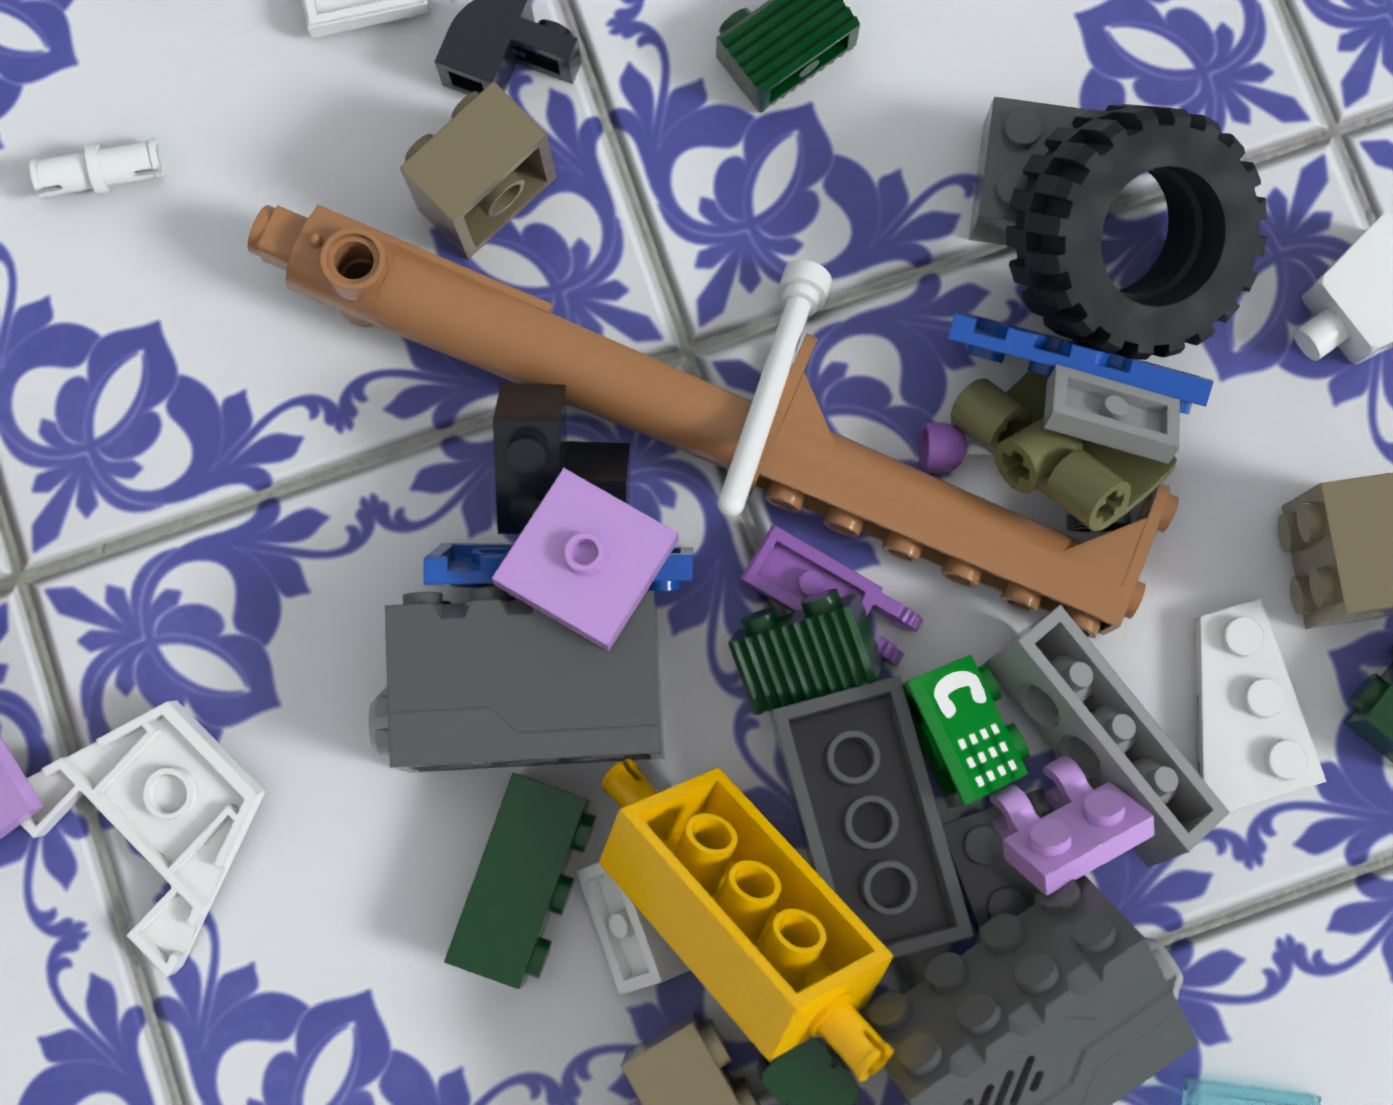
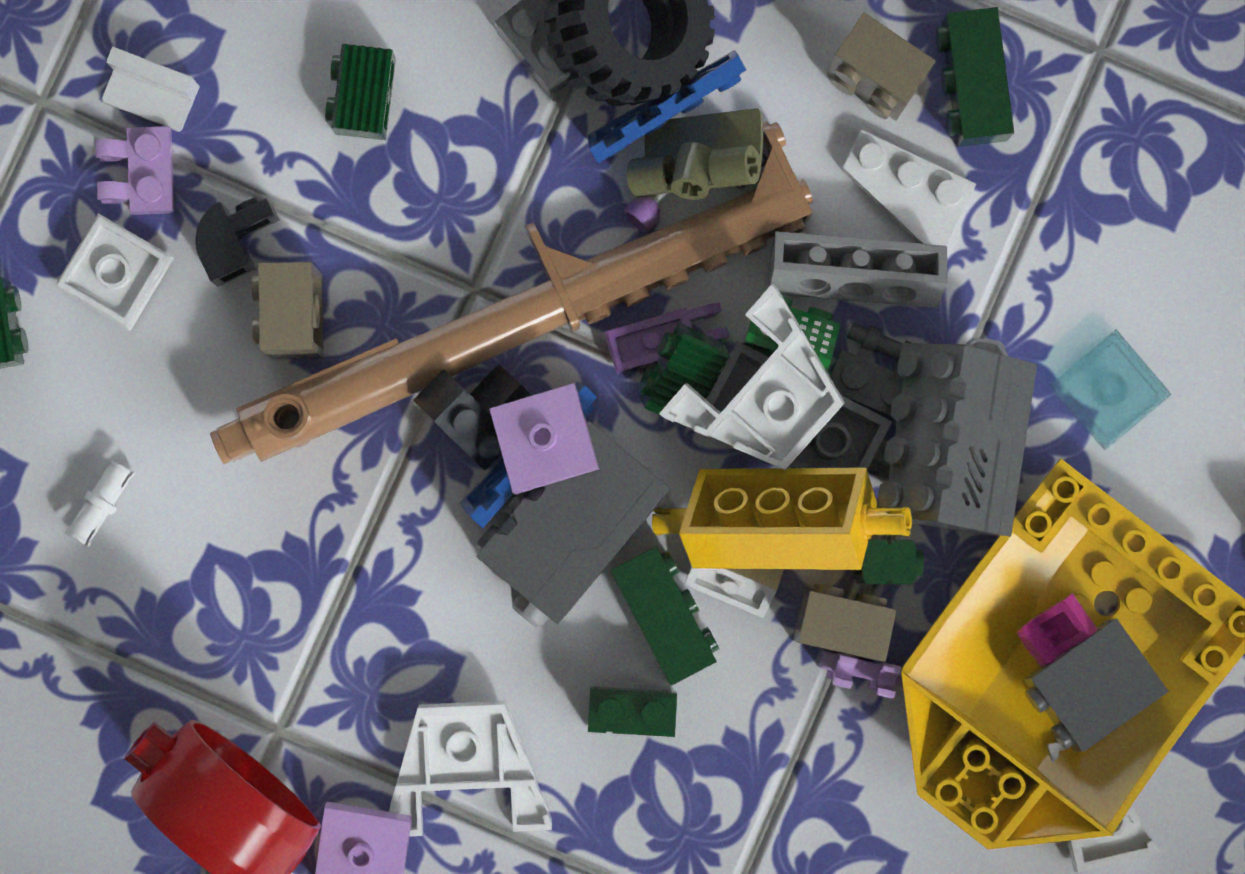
camera: 50 degrees left, 5 degrees up
white piece [718,260,832,517] -> none
lavender plate [989,756,1154,896] -> none
light grey plate [1043,364,1180,464] -> none
none -> dark green brick [588,686,677,737]
none -> white wing [659,284,845,470]

